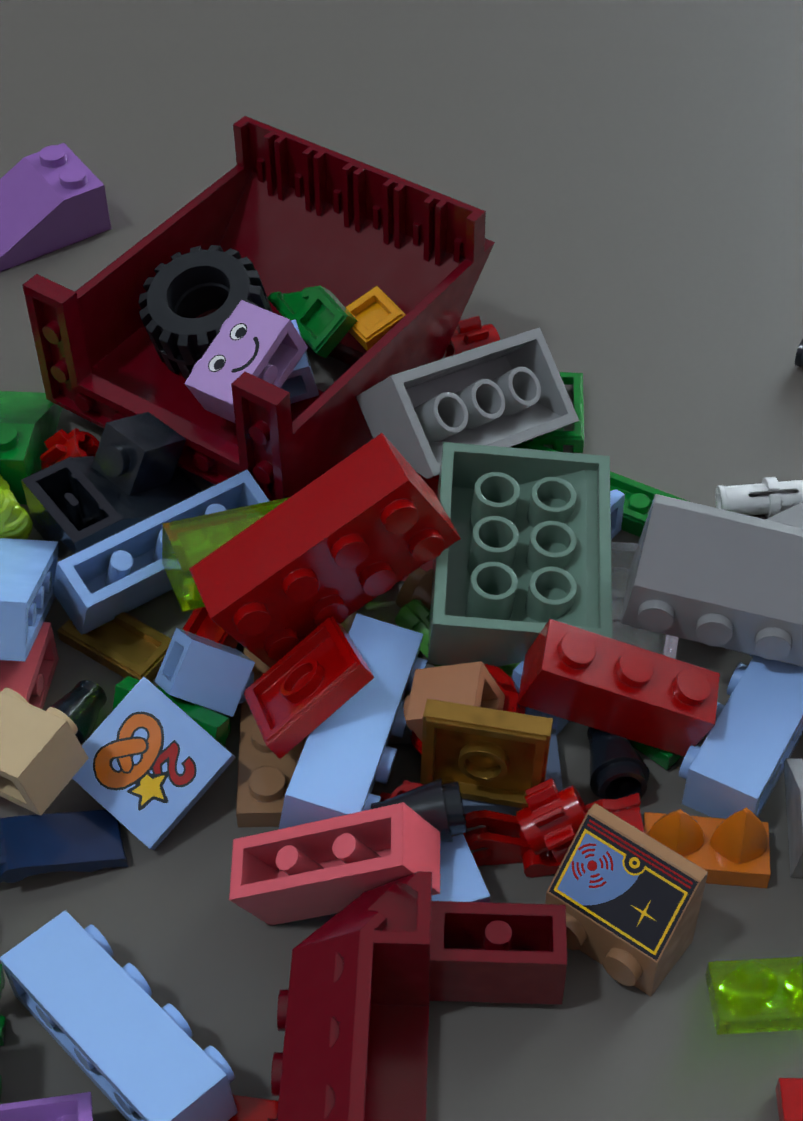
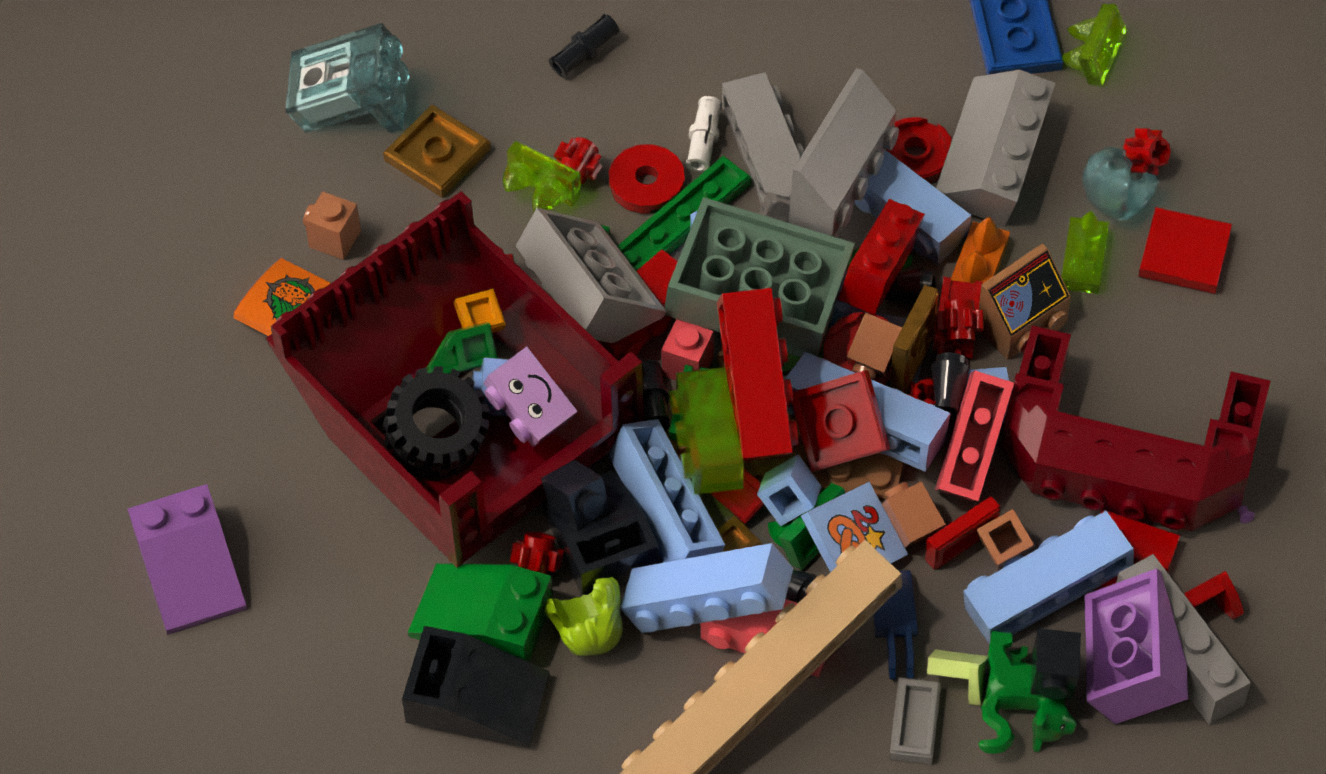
camera: 75 degrees left, 10 degrees up
none -> clear light blue brick [285,23,409,133]
none -> nougat brick [303,191,361,260]
none -> pearl gold tile [383,104,491,198]
none -> clear neon green tile [503,141,580,212]
none -> red gear [553,137,602,185]
none -> red tile [609,144,685,214]
none -> nougat brick [882,481,946,549]
none -> red tile [925,496,1000,570]
none -> nougat brick [977,509,1035,571]

